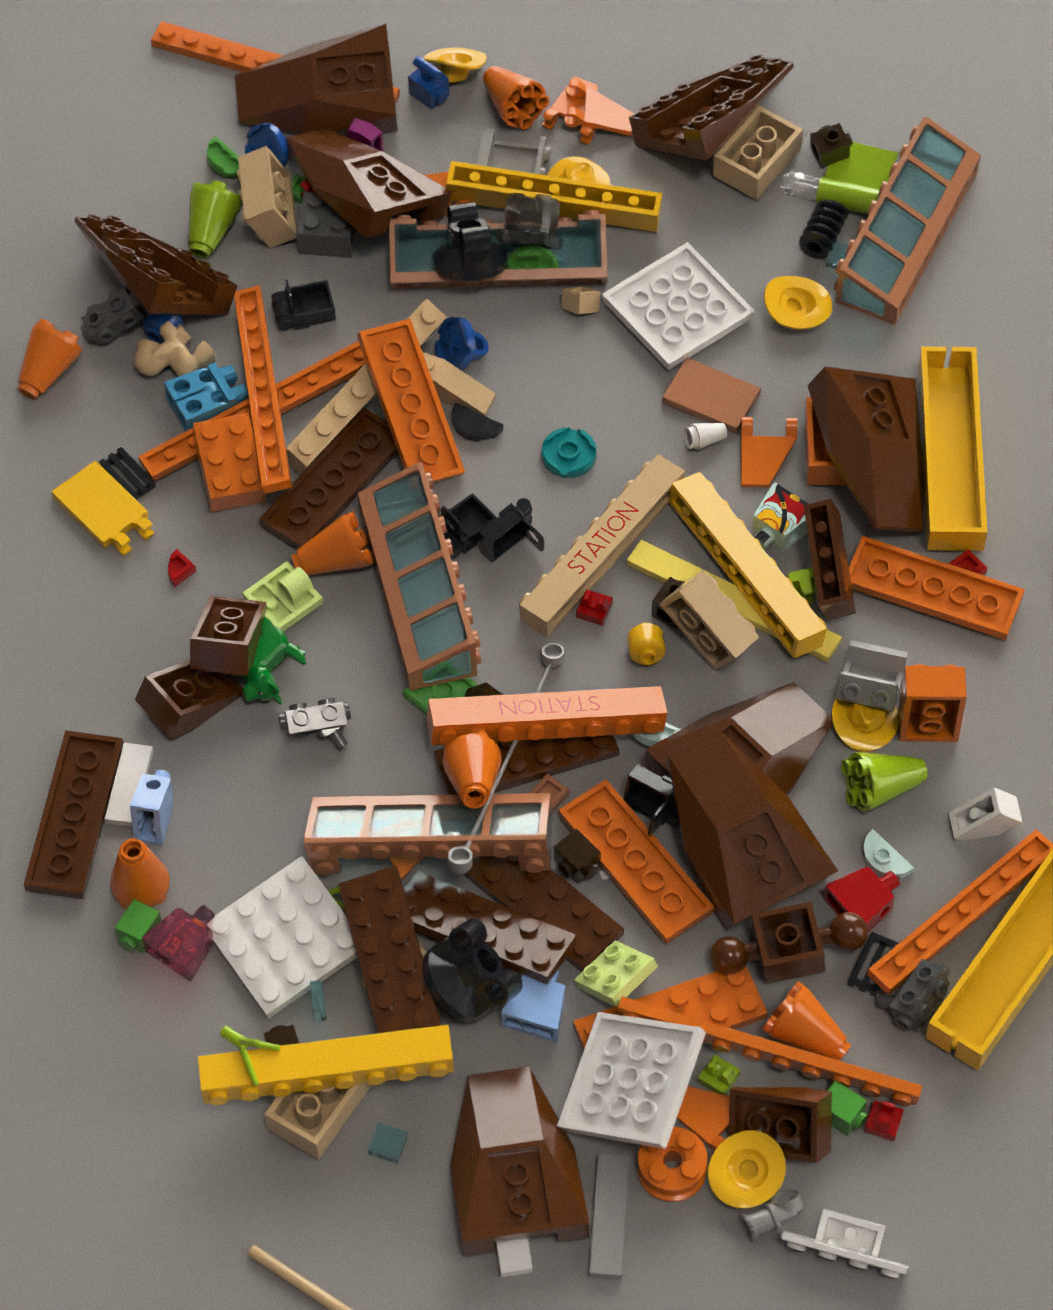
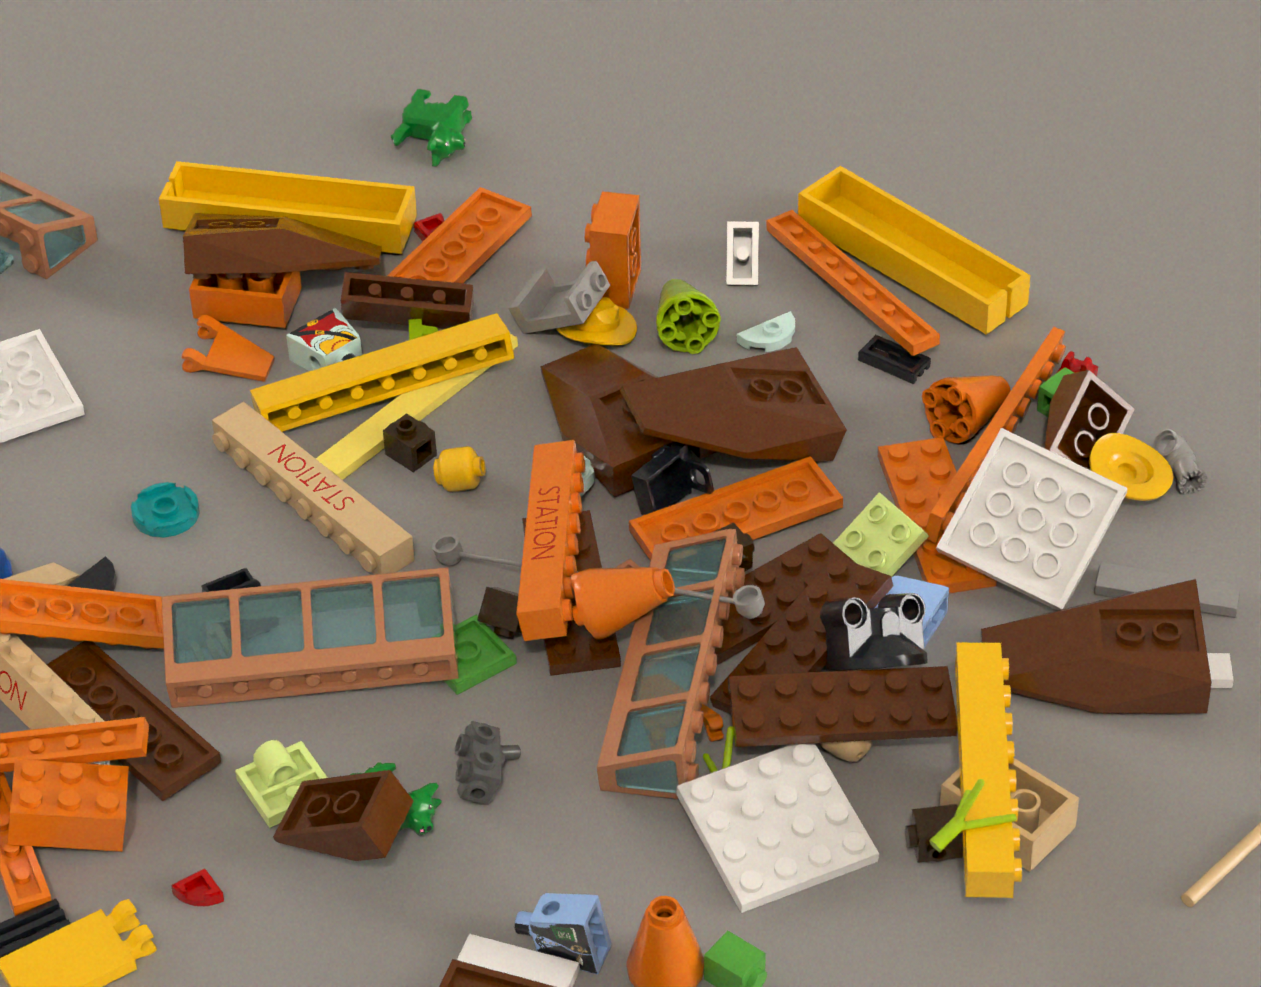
camera: 80 degrees left, 15 degrees down
reddish brown slope [135,659,243,740] -> none
clear pink torso [142,905,215,982] -> none
orange cone [291,511,375,576] -> none
clear light blue tile [310,980,327,1022] -> none
clear light blue tile [368,1123,408,1164] -> none
black piece [479,498,544,563] -> none
red tile [576,589,613,626] -> none
orange wheel [638,1126,707,1202] -> none
tan brick [660,570,759,670] -> none
nougat tile [662,358,761,434] -> none
white cone [684,423,727,451] -> none
reddish brown brick [709,902,868,984] -> none
yellow hat [764,276,832,329] -> none
white bracket [781,1209,909,1278] -> none
red torso [824,867,900,933] -> none
dark grey brick [877,959,950,1032] -> none

